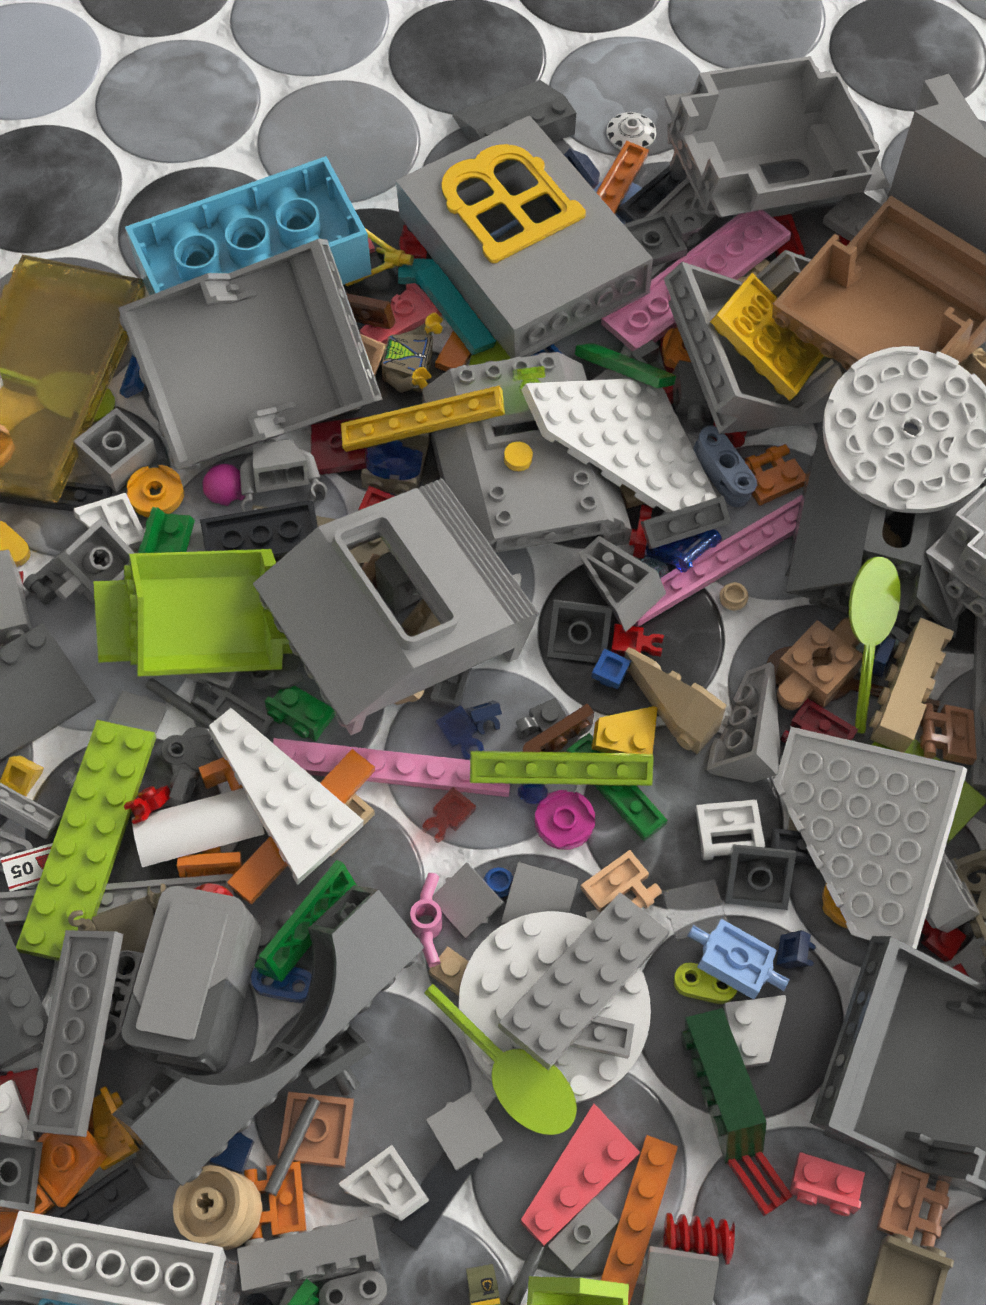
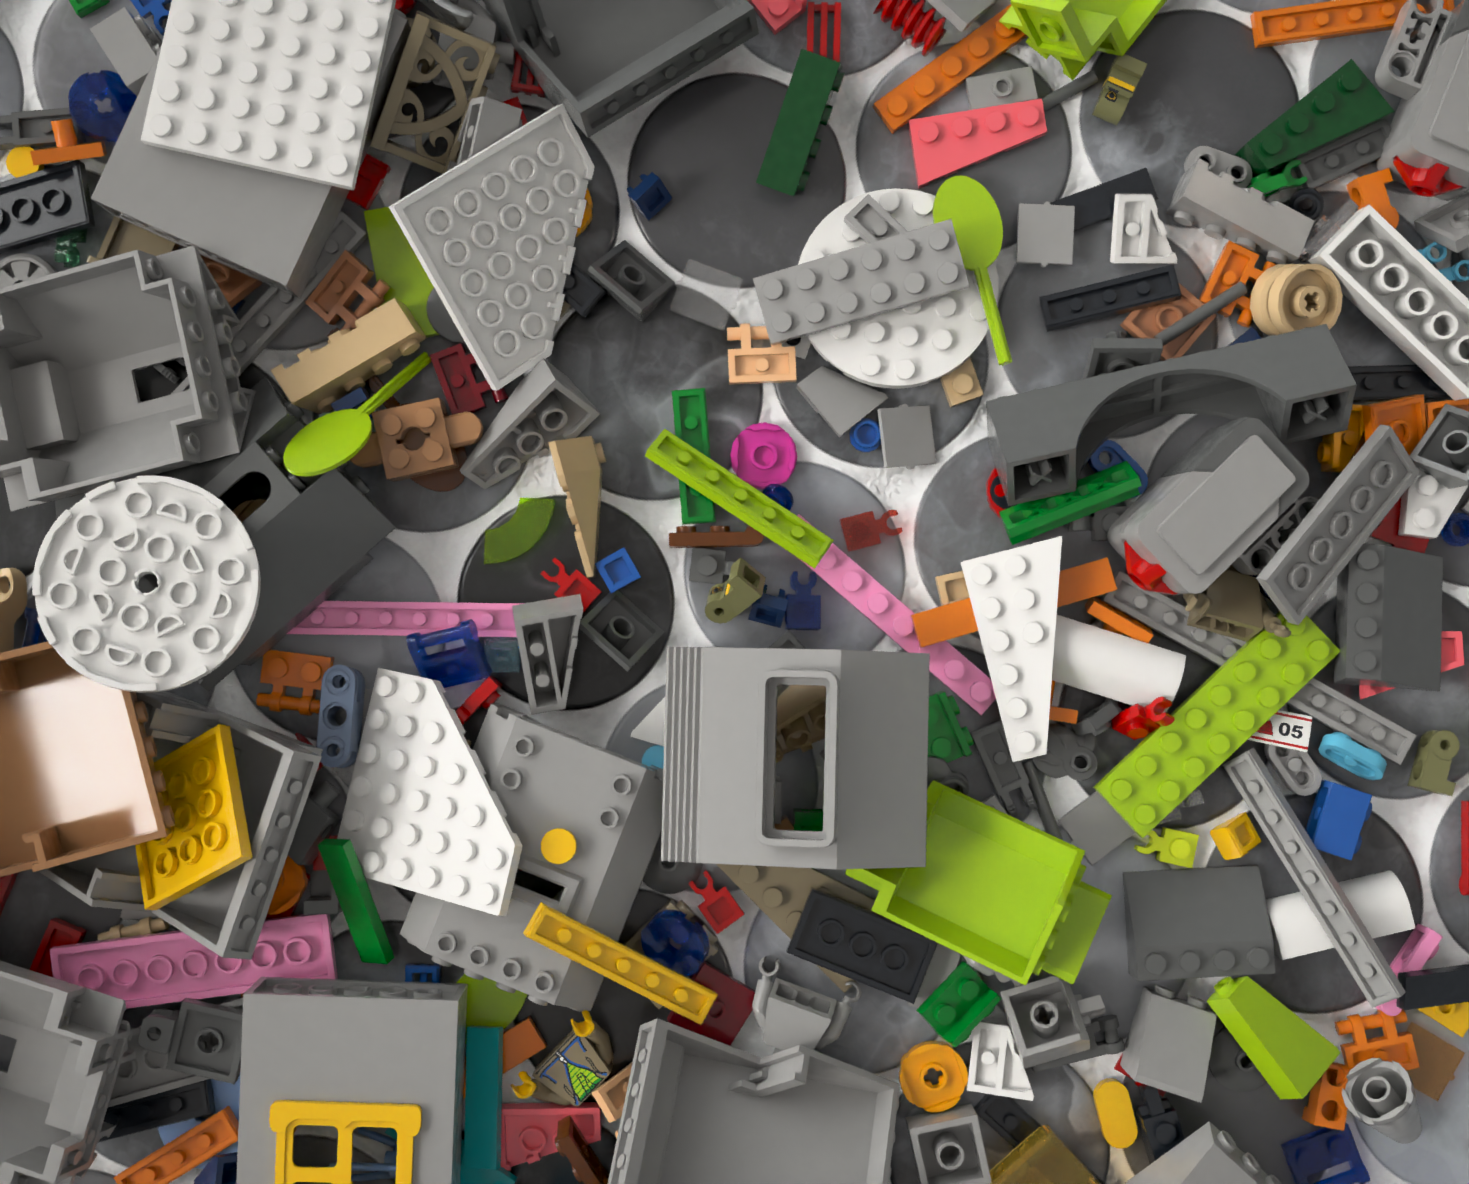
camera: 150 degrees left, 25 degrees up
dark pink hair [202,464,245,506] -> none
bright pink piece [410,873,442,968] -> none
clear neon green tile [512,366,546,395] -> none
yellow wing [592,706,658,754] -> none
dark grey plate [641,496,731,549] -> none
neon yellow plate [673,963,737,1004] -> none
light blue plate [687,919,790,1000] -> none
white plate [695,799,765,860] -> none
tan plate [719,582,748,611] -> none
white wing [723,995,786,1068] -> none
none -> clear neon green tile [484,498,555,564]
none -> olive leg [705,557,766,624]
none -> black tile [1039,264,1182,332]
none -> neon yellow plate [1134,827,1199,868]

